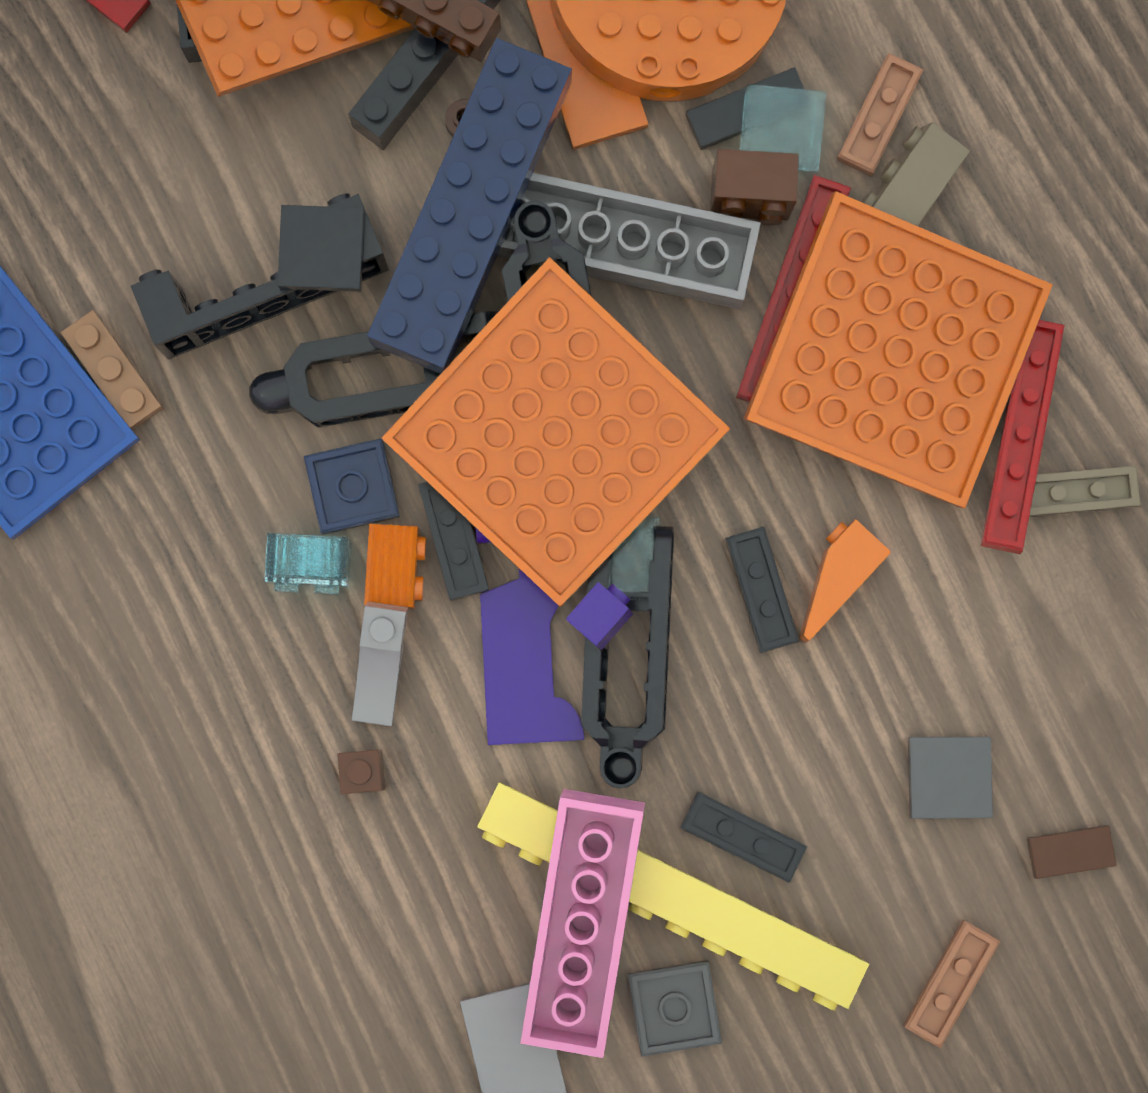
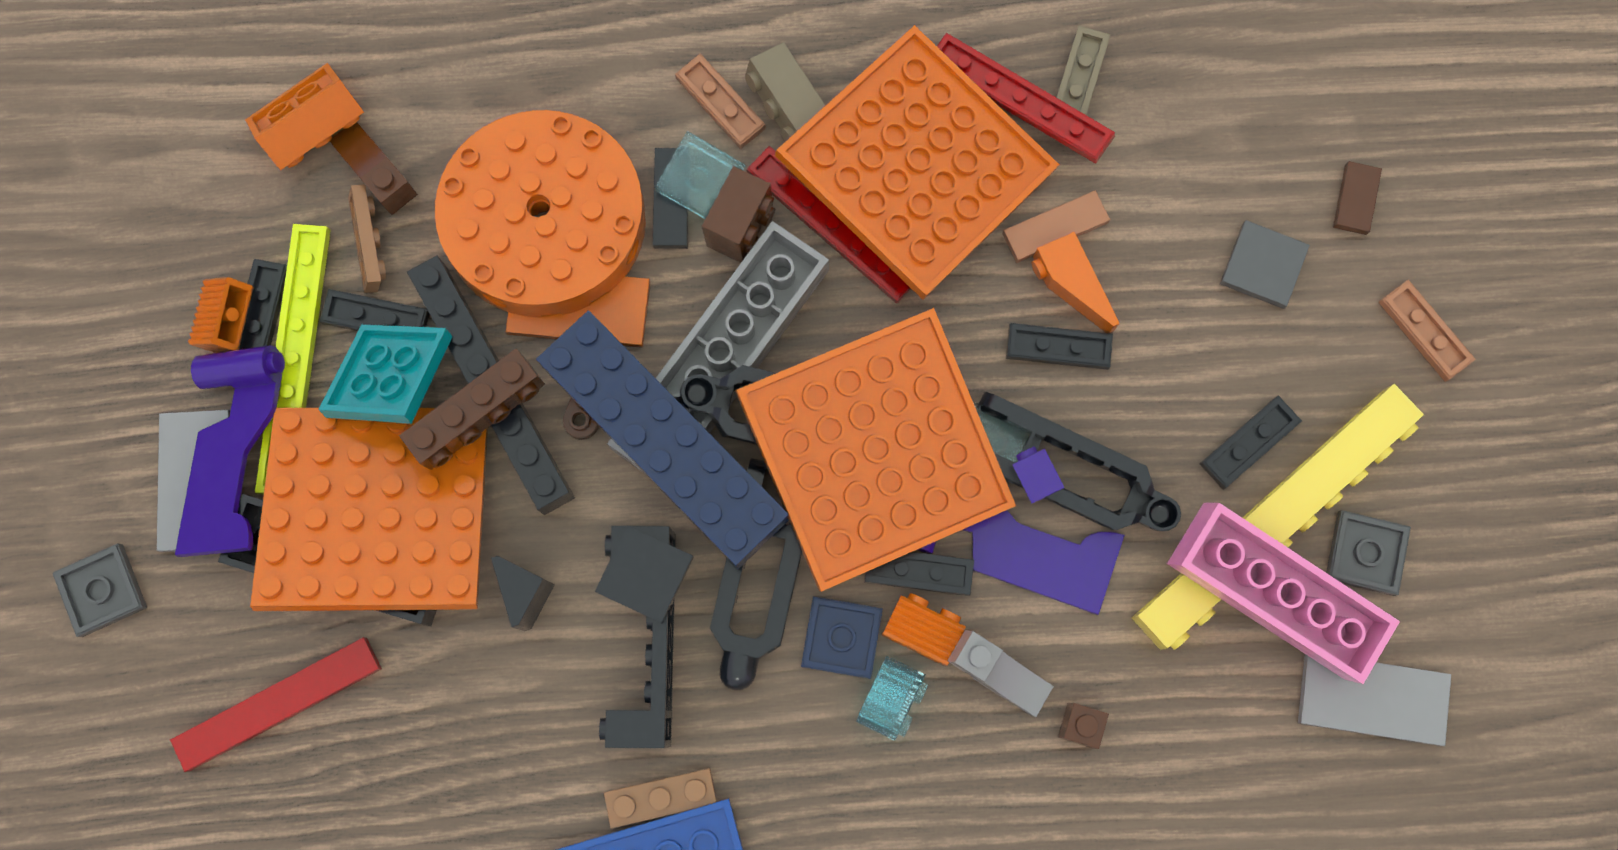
camera: 60 degrees left, 5 degrees down
none -> black slope [491,556,555,631]
none -> nougat tile [1002,190,1110,263]

